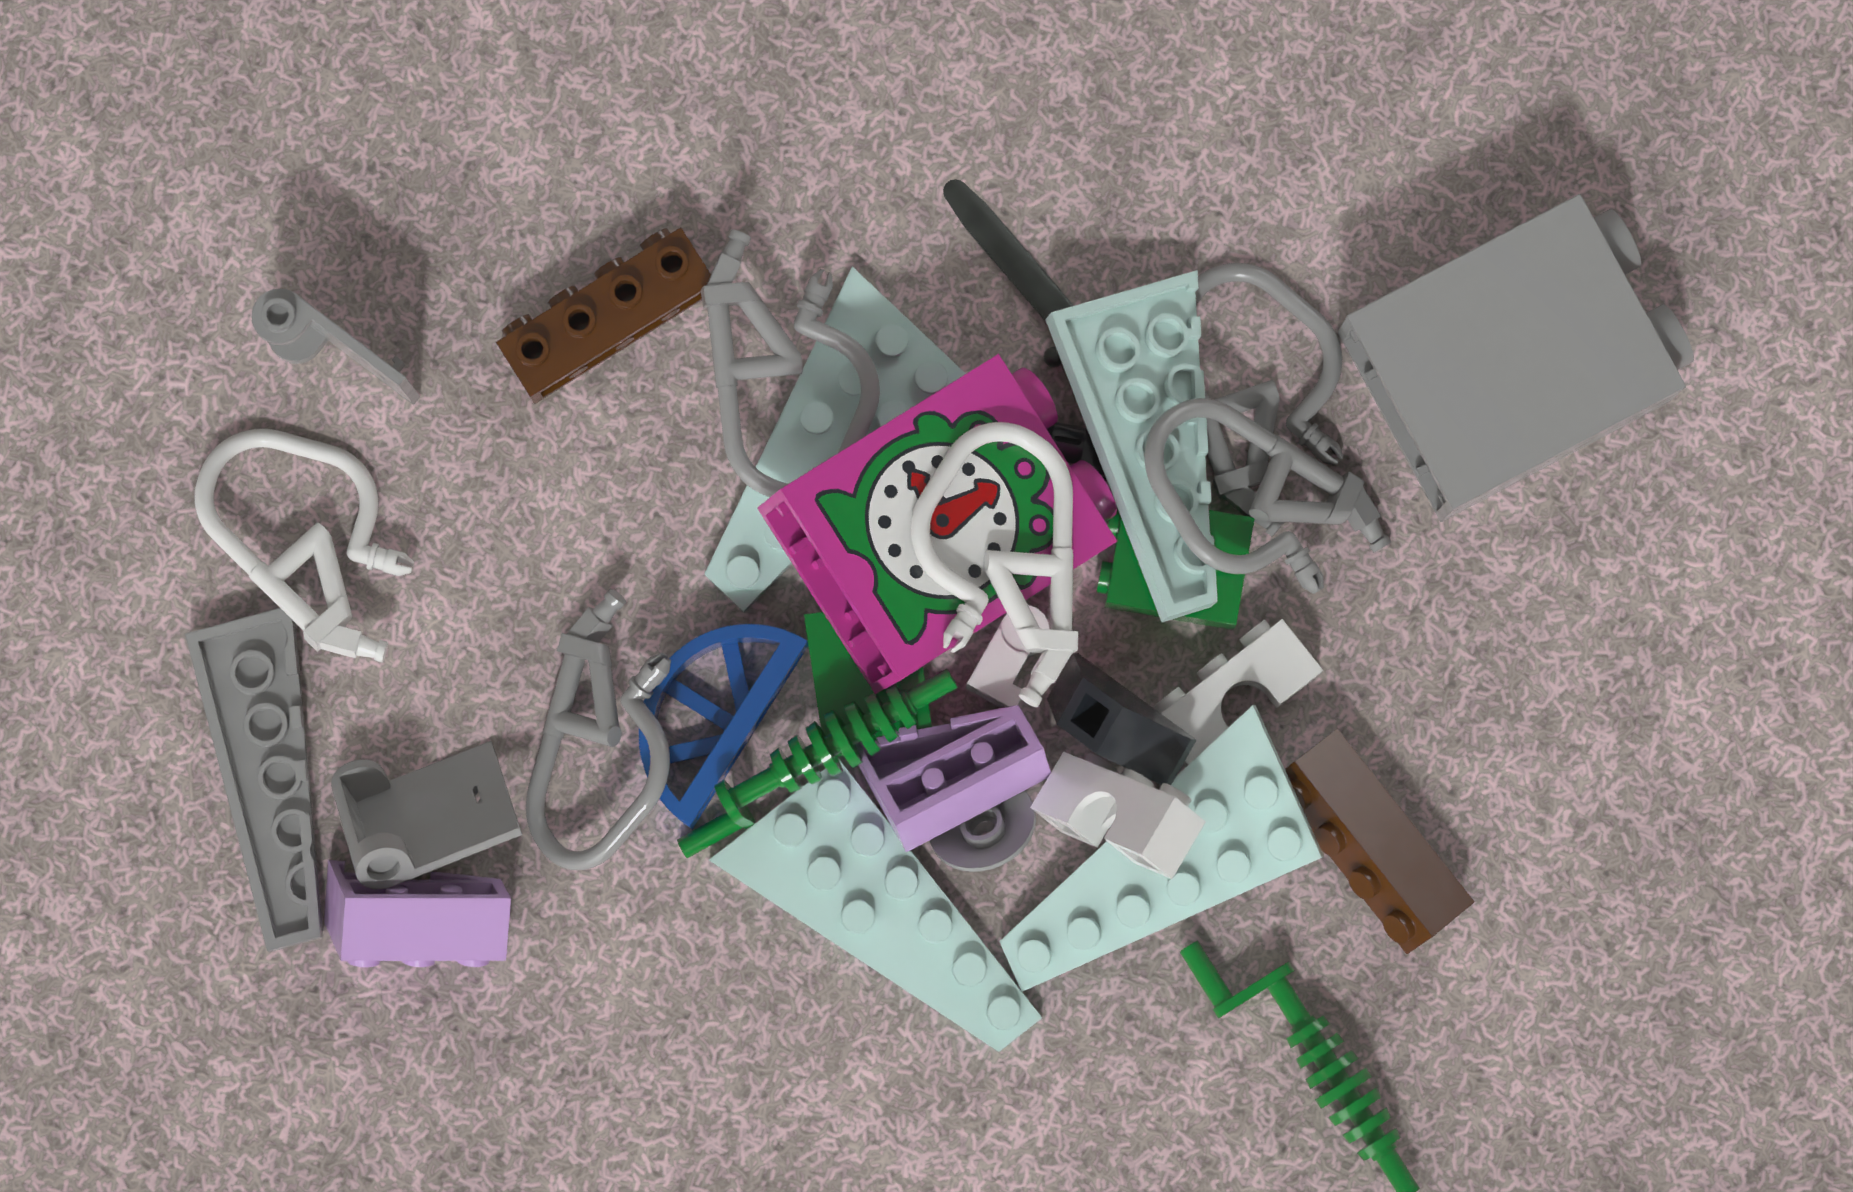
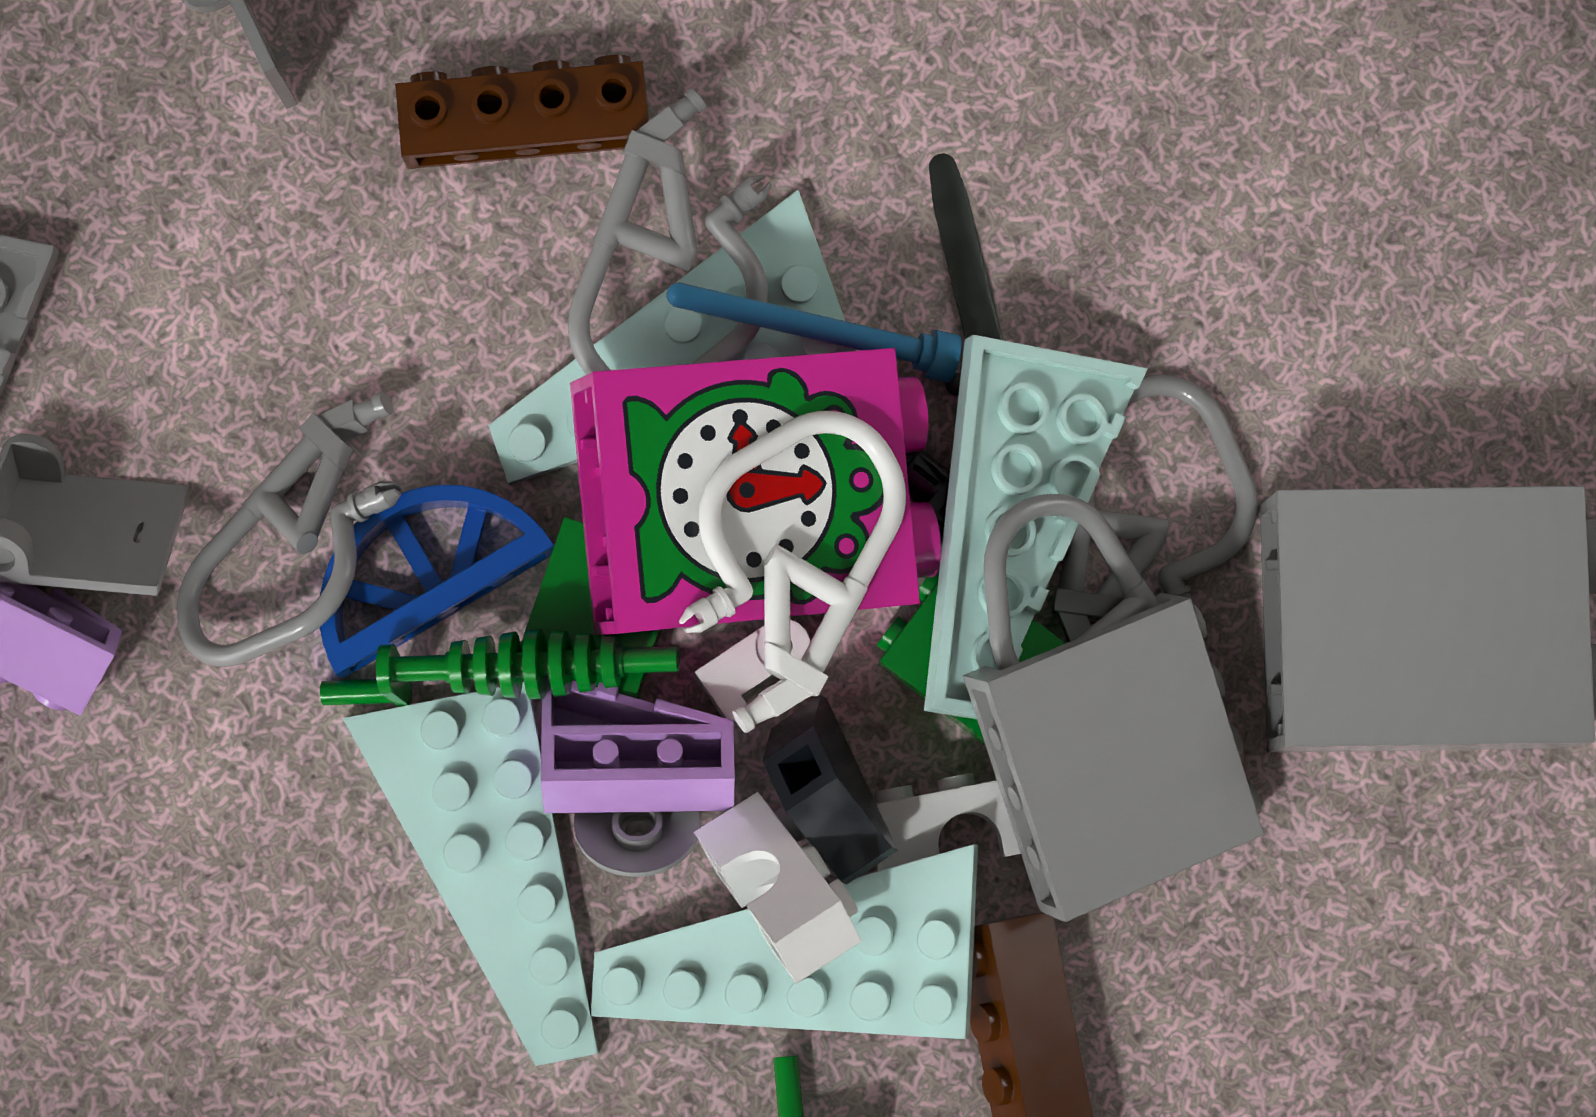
camera: 25 degrees right, 0 degrees up
white piece [194,428,414,663] -> none
none -> dark azure piece [666,282,962,383]
none -> light grey panel [963,593,1264,922]

